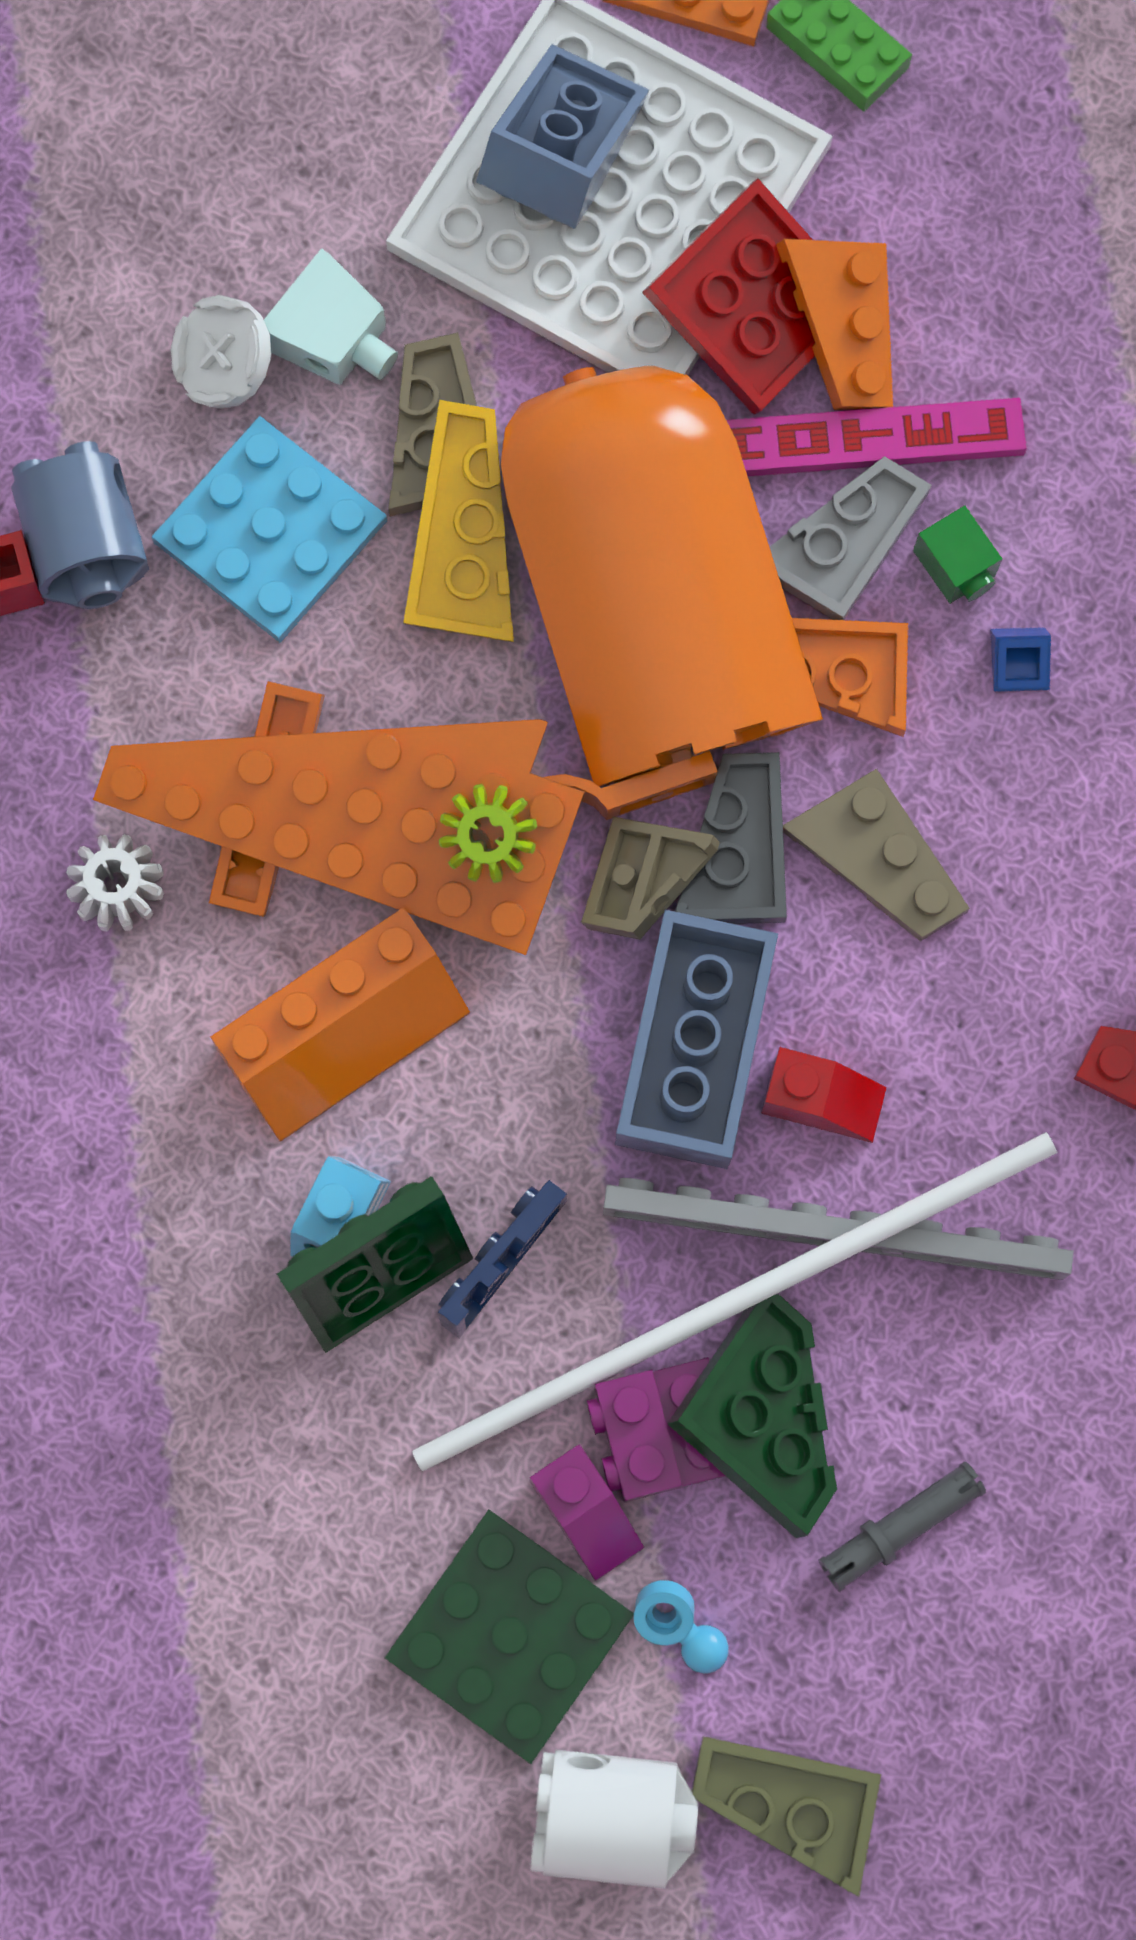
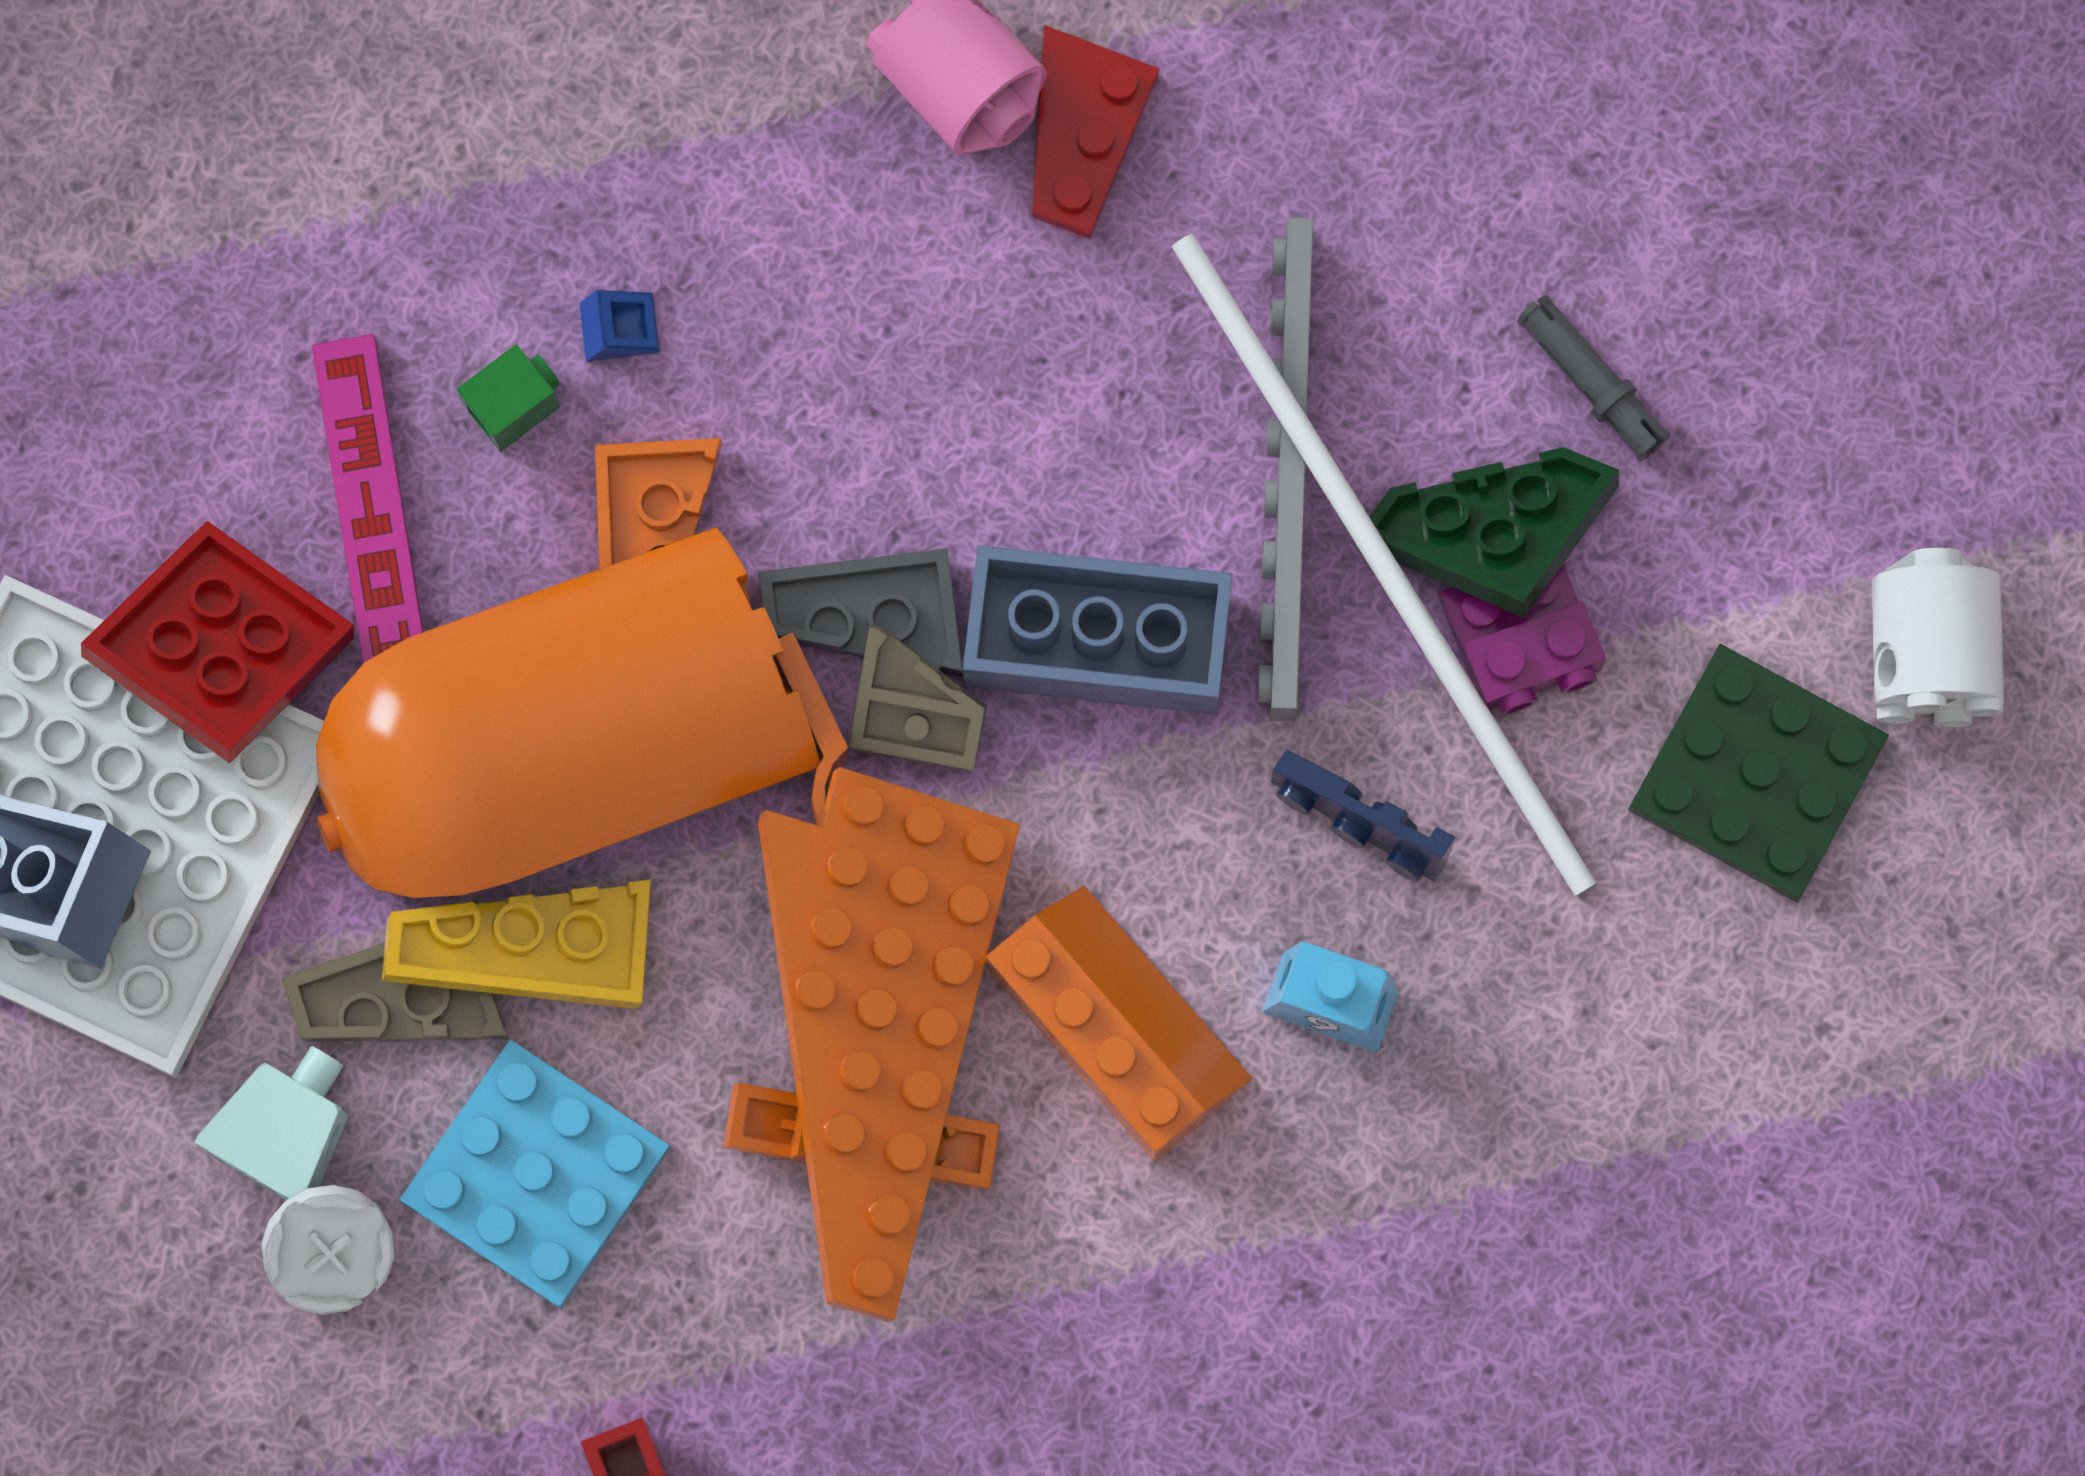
camera: 90 degrees left, 0 degrees up
sand blue cylinder [11,441,149,609] -> none
white gear [66,834,164,931] -> none
dark green plate [276,1176,474,1353] -> none
lime gear [438,784,537,883] -> none
magenta slope [530,1444,645,1581] -> none
medium azure plate [634,1580,729,1674] -> none
olive wing [691,1736,881,1897] -> none
red slope [761,1047,887,1143] -> none
light grey wing [770,456,932,620] -> none
orange wing [776,239,893,411] -> none
dark tan wing [783,768,970,941] -> none

